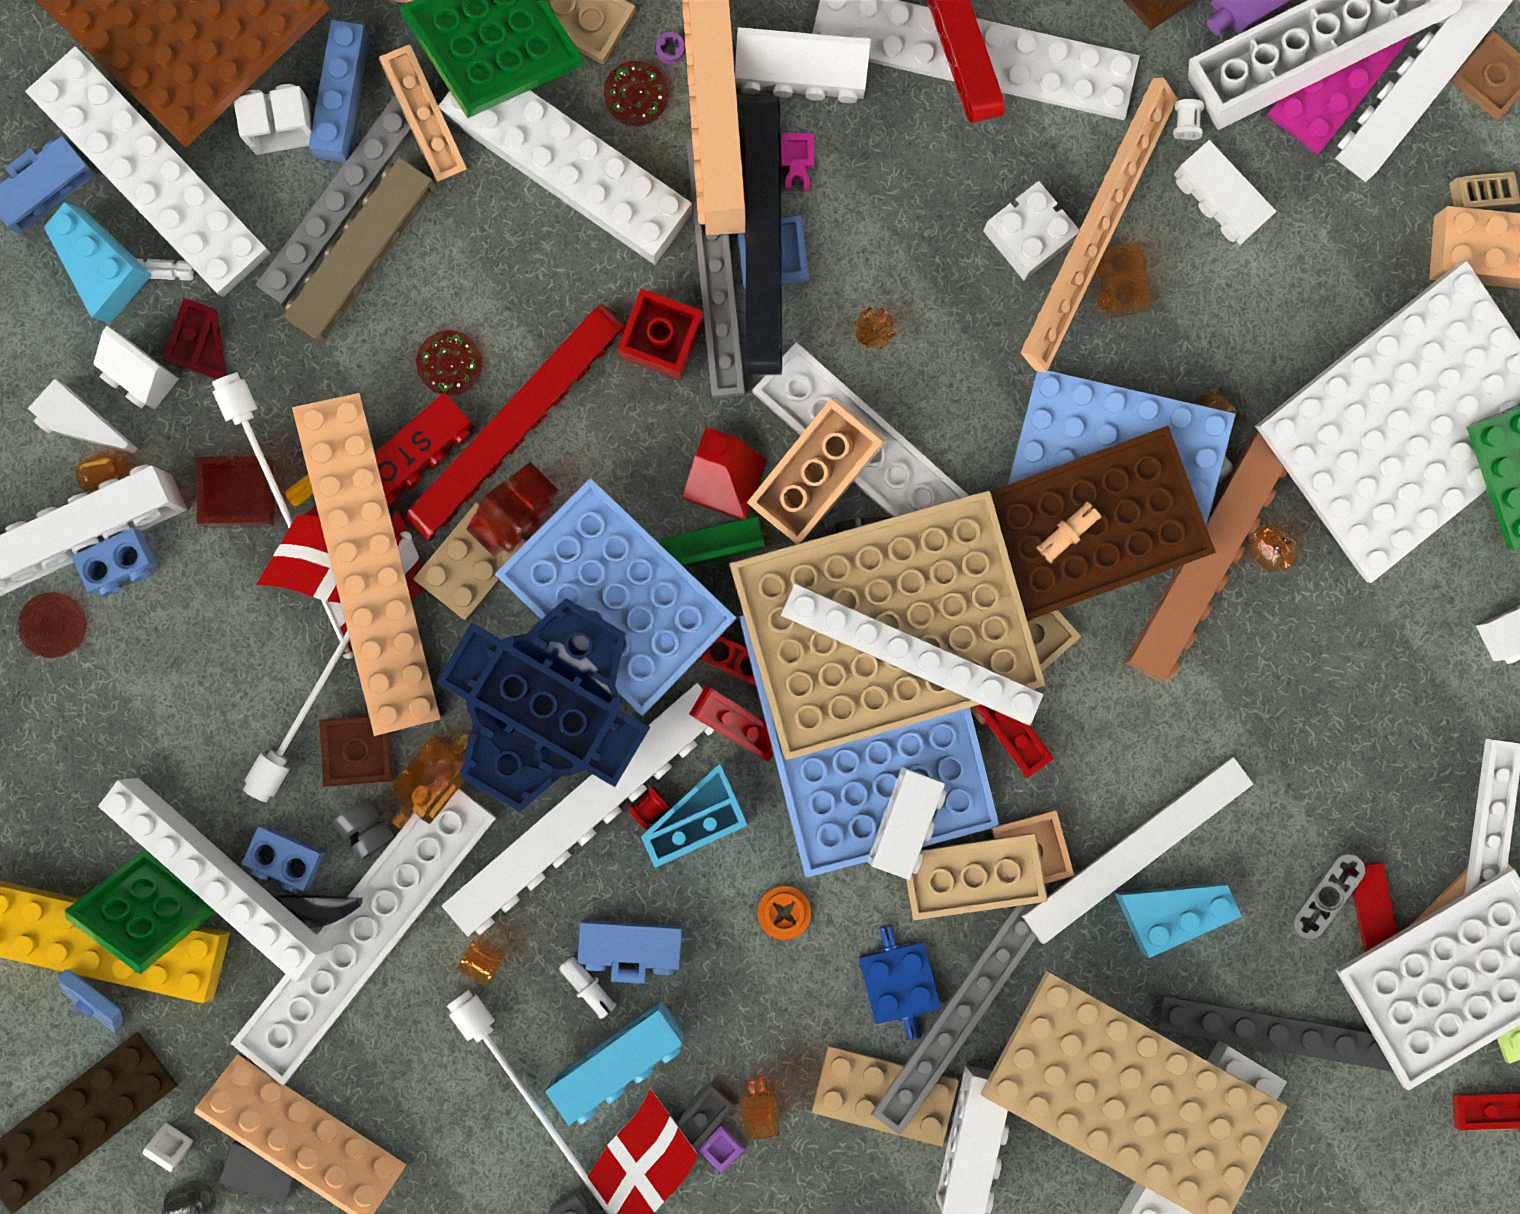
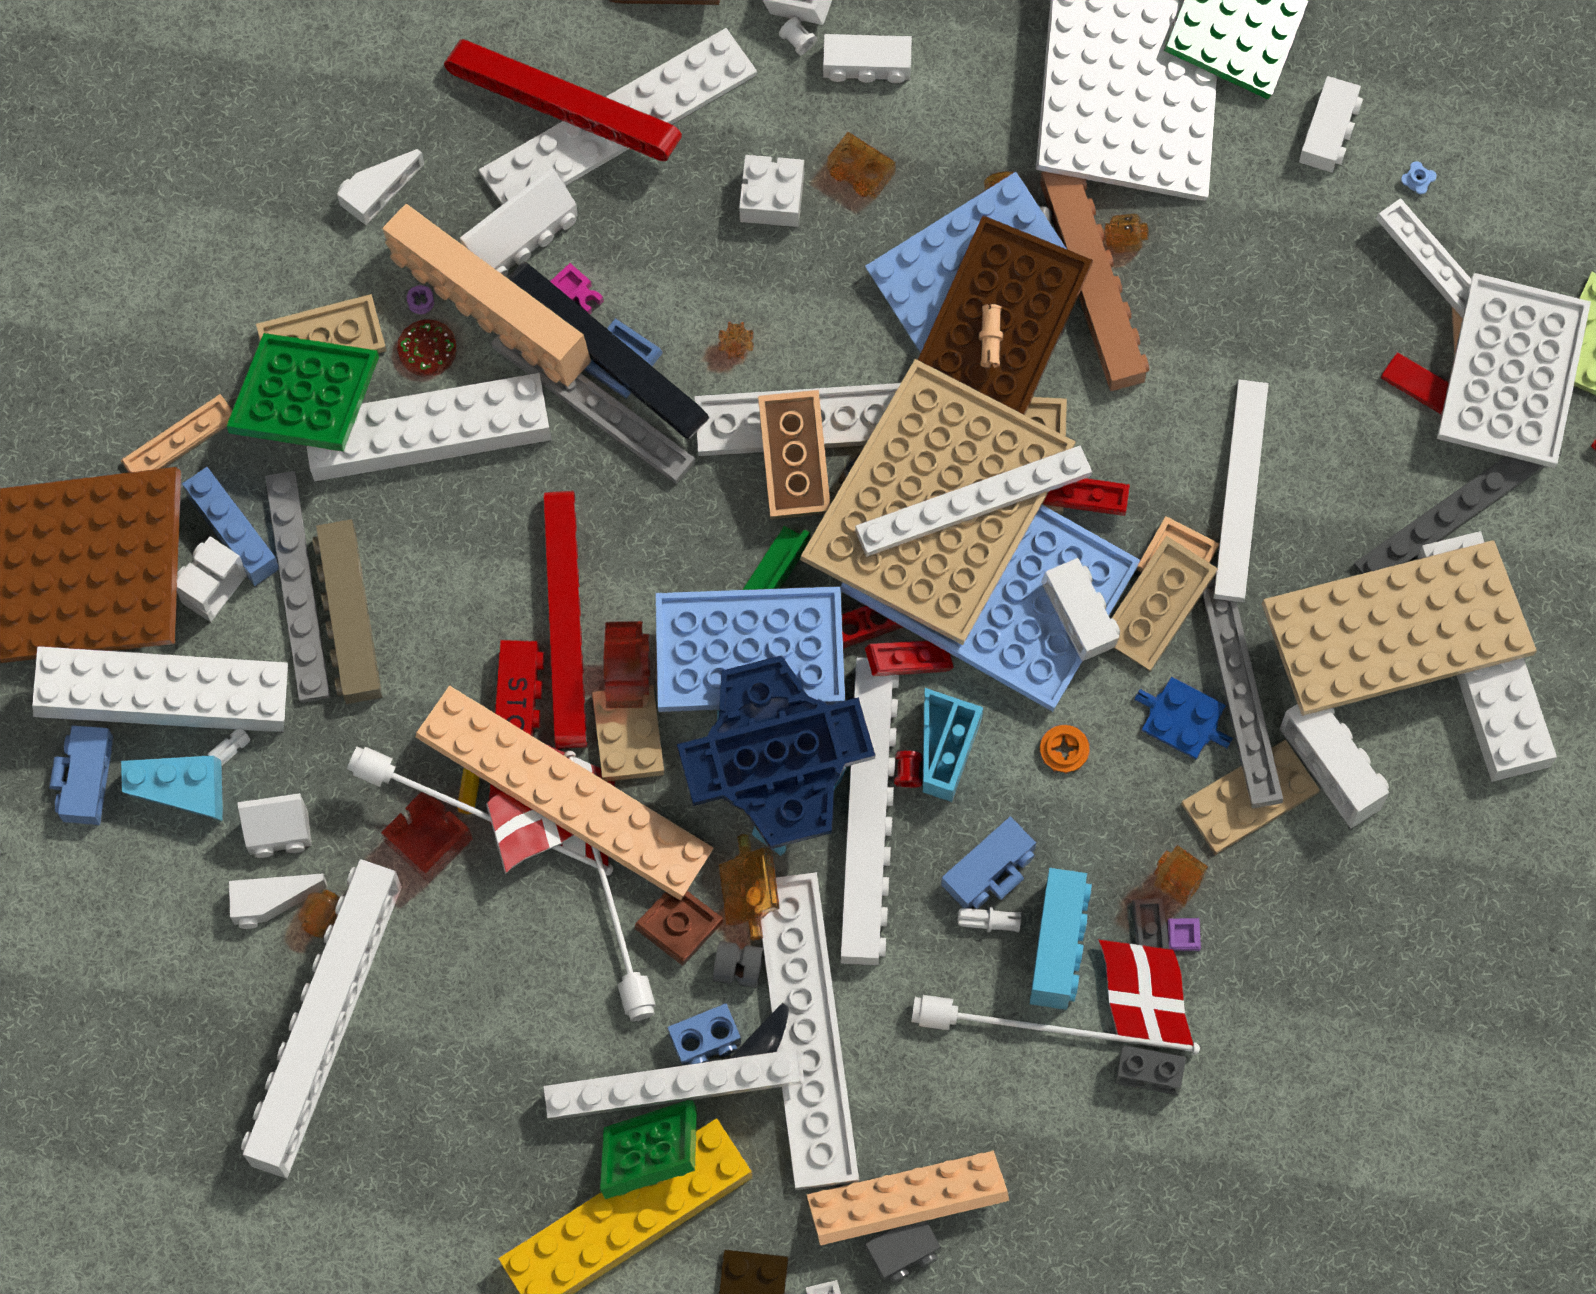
camera: 40 degrees left, 15 degrees down
clear red tile [18,592,87,659] -> none
medium blue plate [57,969,124,1034] -> none
medium blue brick [71,528,158,597] -> none
dark red wing [162,298,226,380] -> none
light nougat plate [379,44,467,183] -> none
clear red tile [416,330,482,396] -> none
clear orange brick [456,936,507,986] -> none
red brick [617,288,704,380] -> none
red slope [682,427,766,520] -> none
light nougat plate [1021,78,1177,372] -> none
medium azure wedge [1114,882,1242,958] -> none
light grey beam [1293,853,1365,939] -> none

